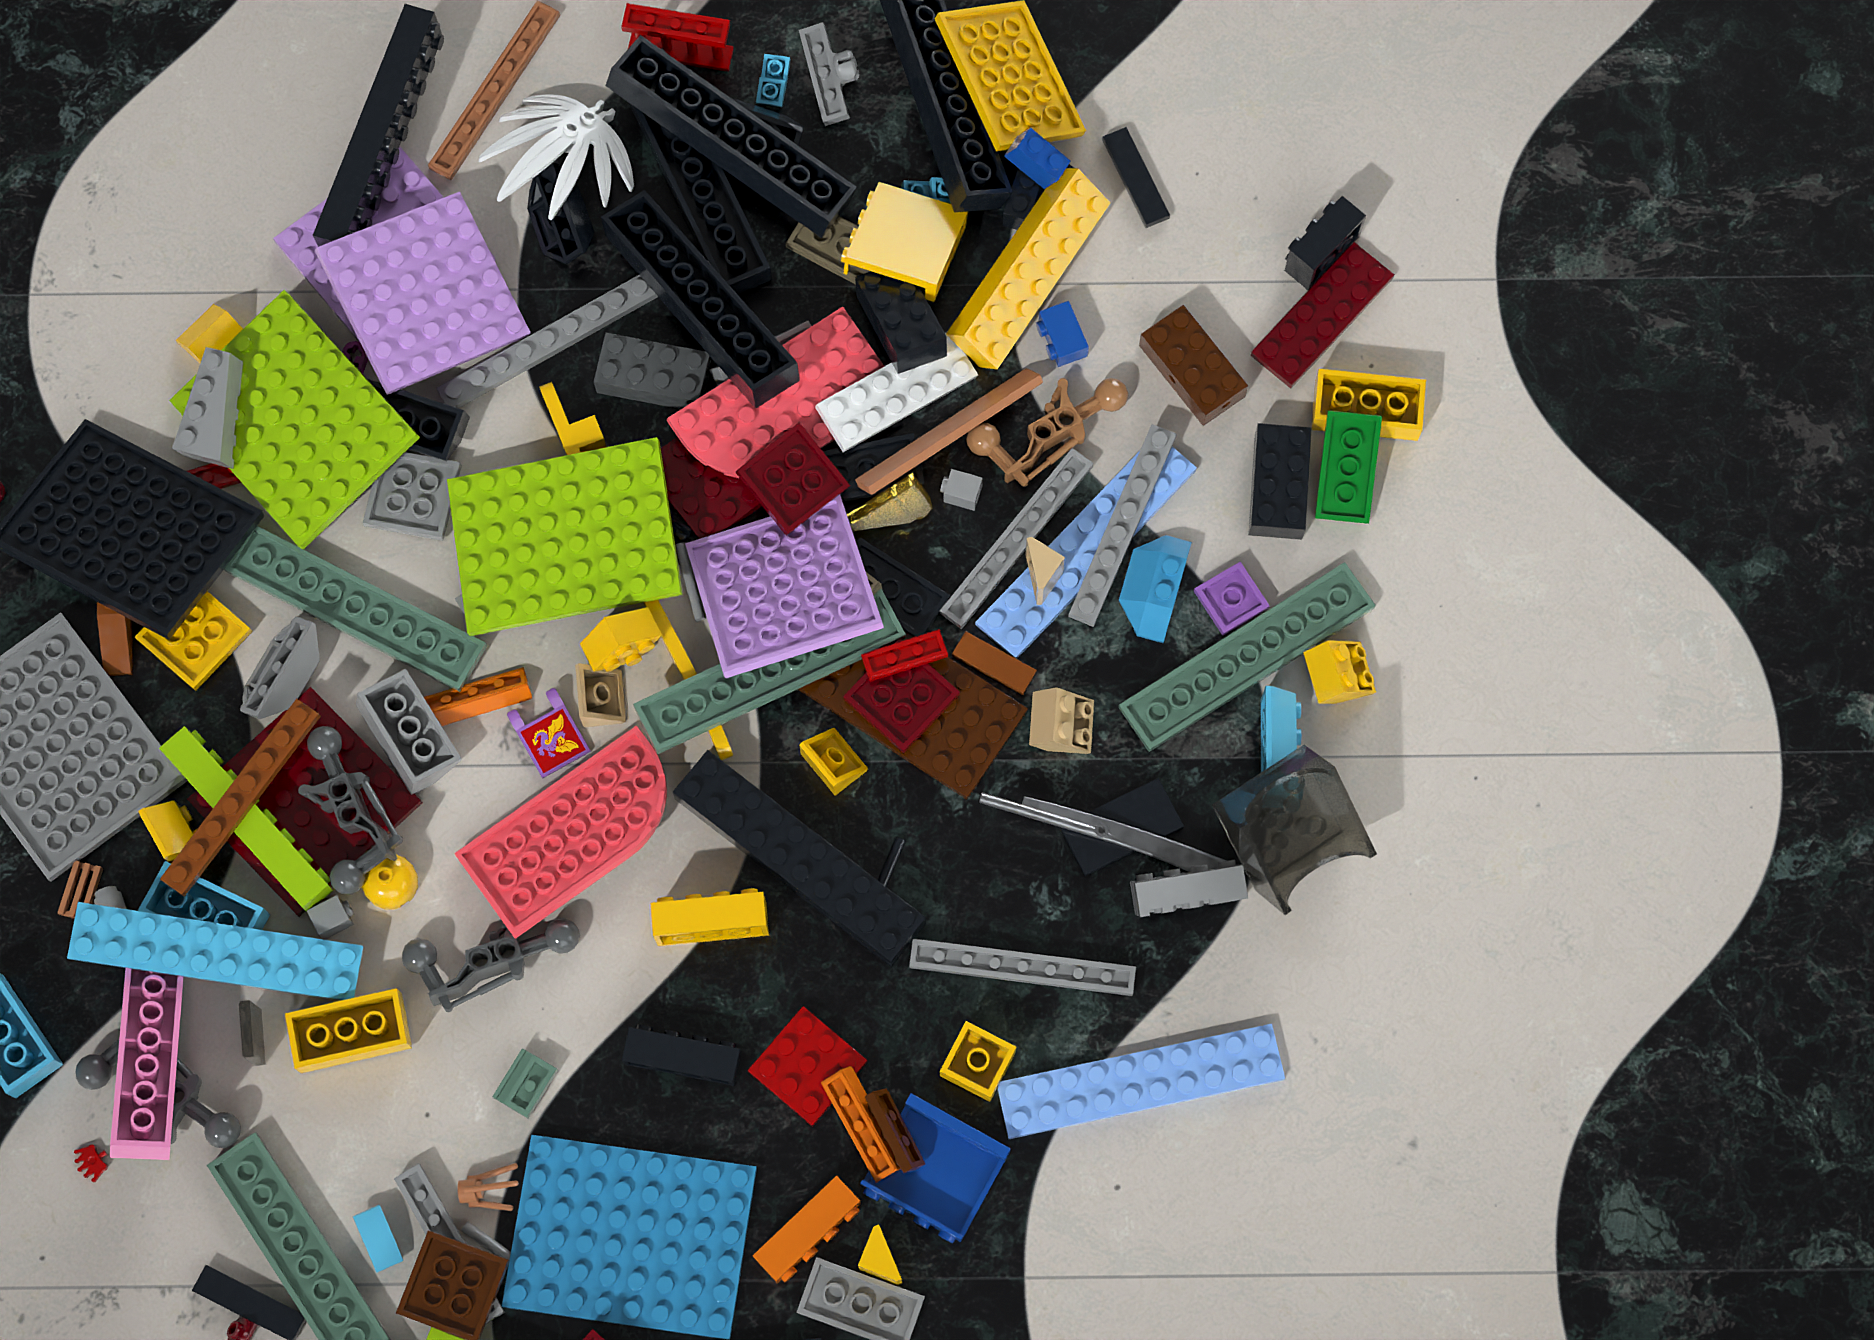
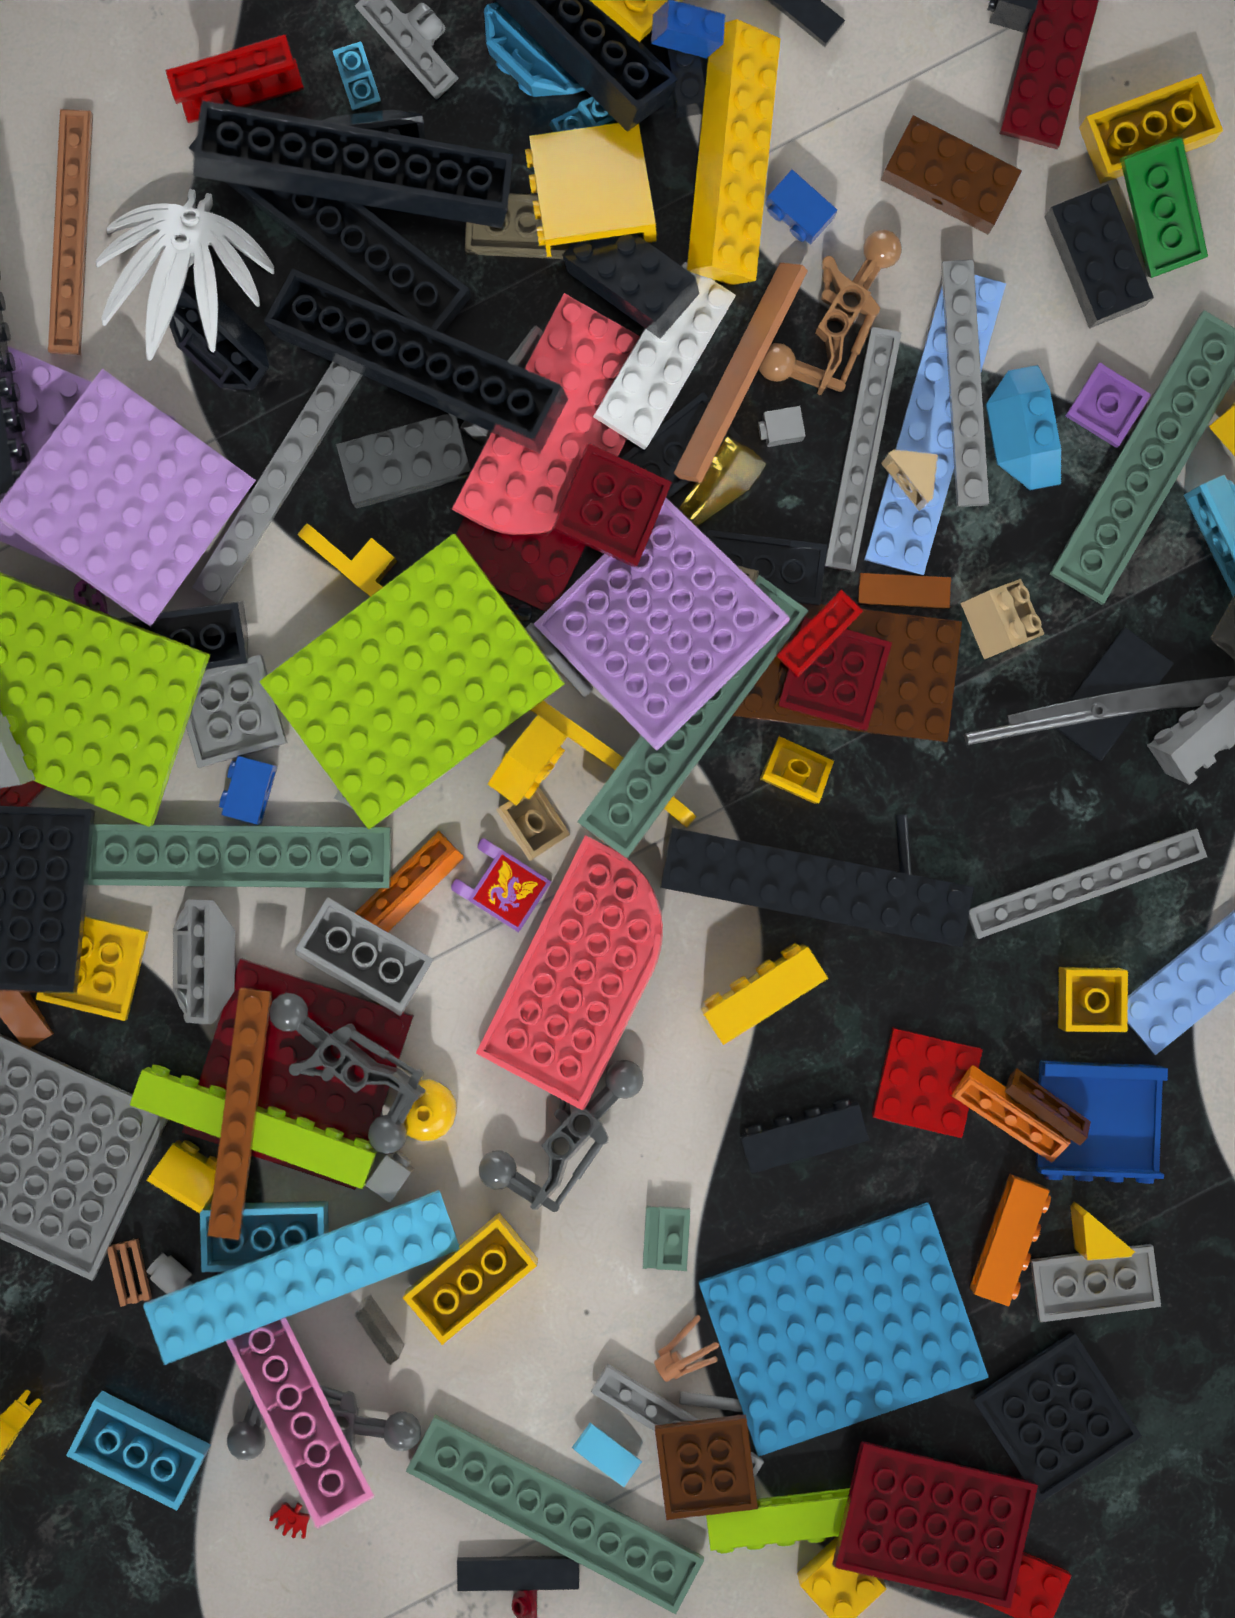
camera: 25 degrees left, 15 degrees up
none -> blue brick [219,756,278,825]
none -> dark azure wedge [484,2,585,97]

